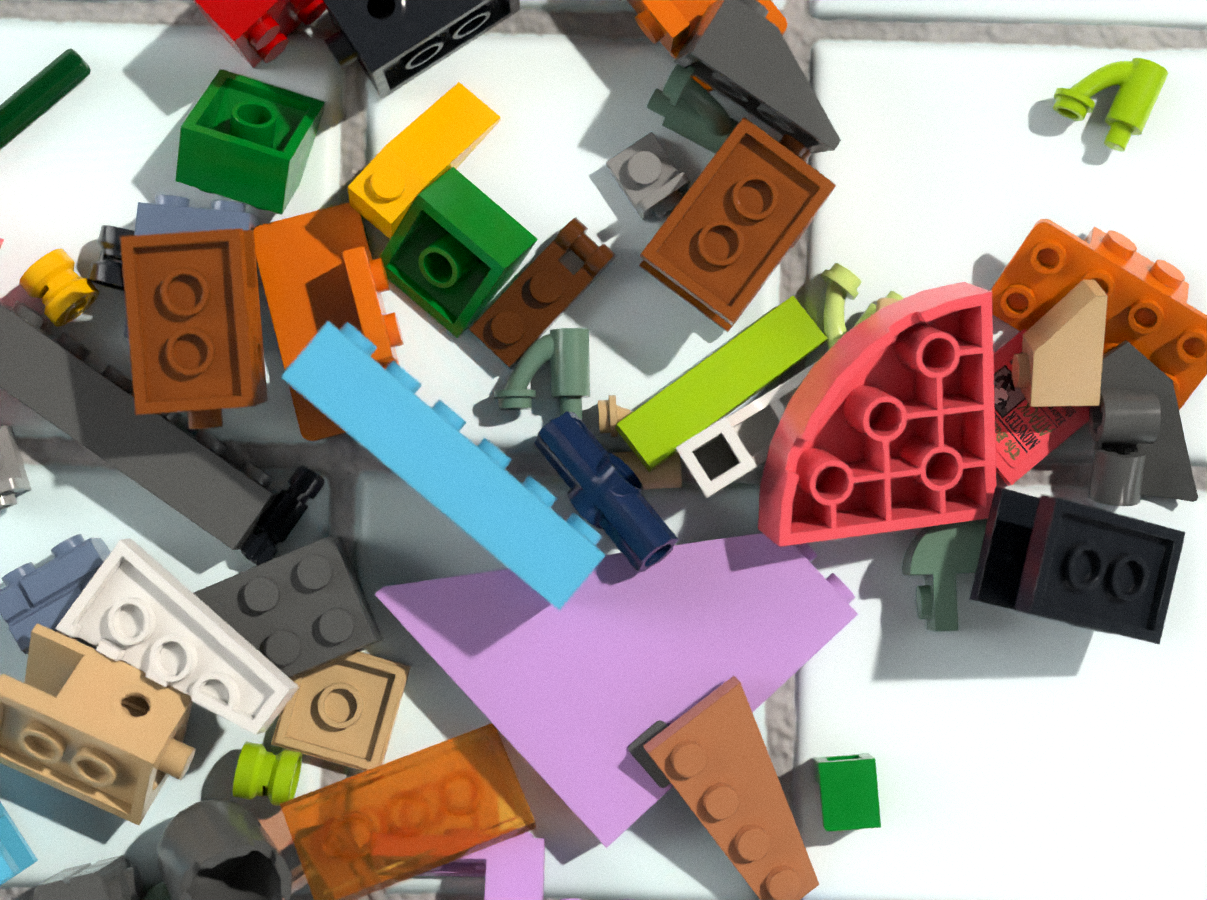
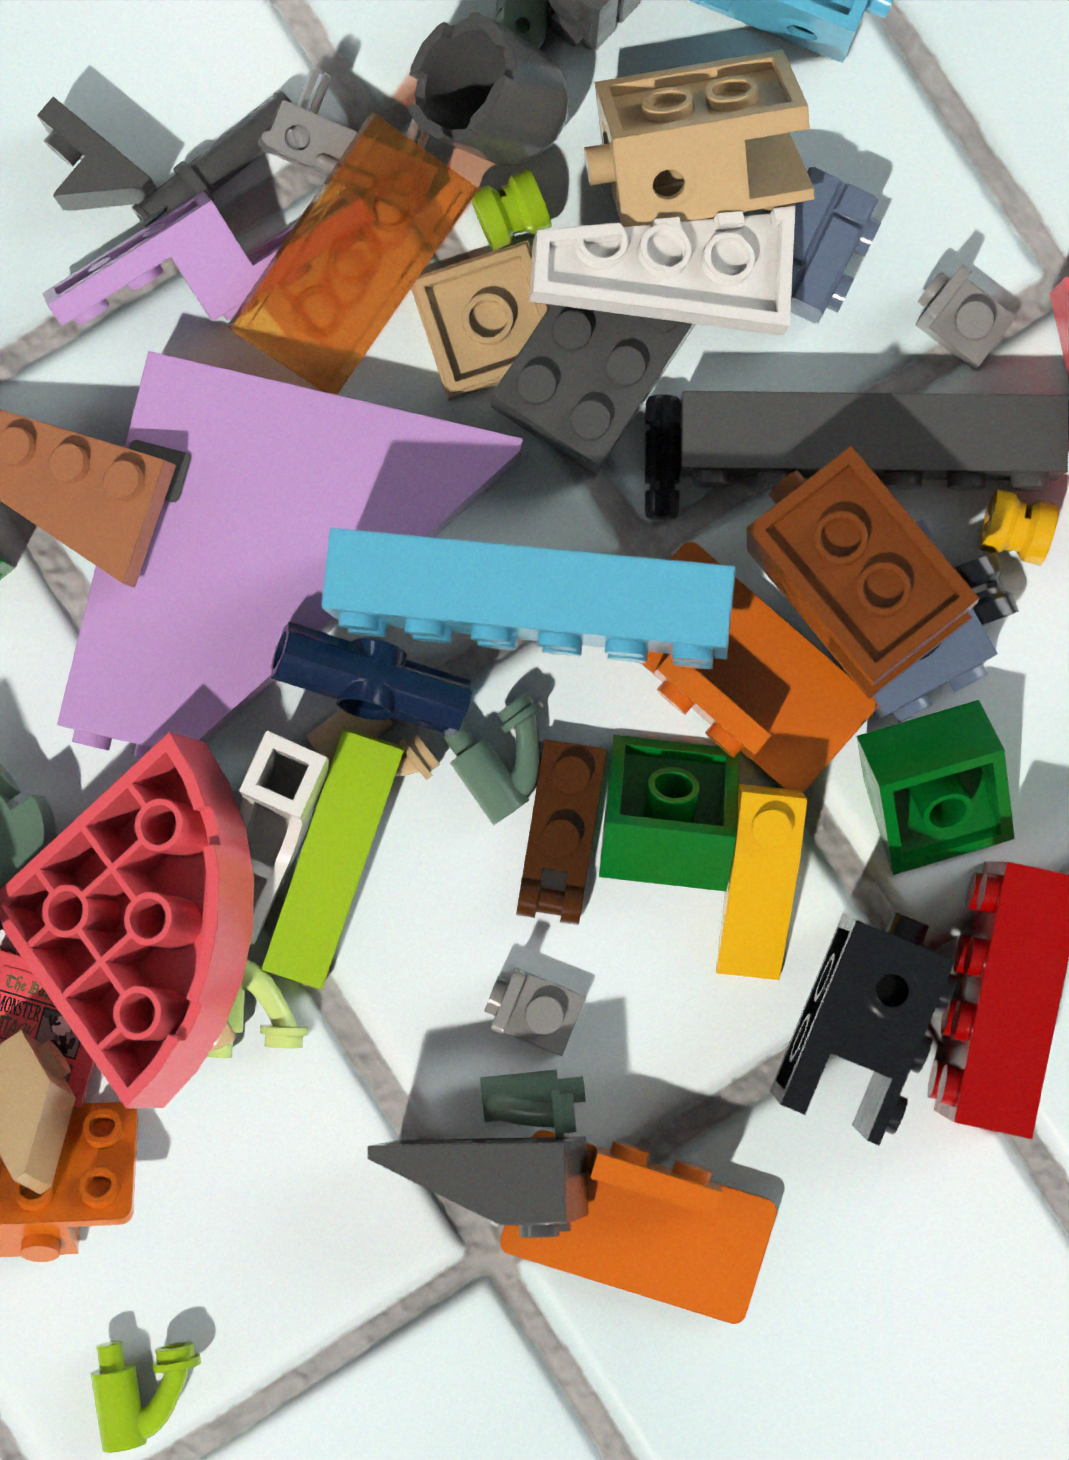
camera: 145 degrees right, 0 degrees up
dark orange torso [639,117,836,333] -> none

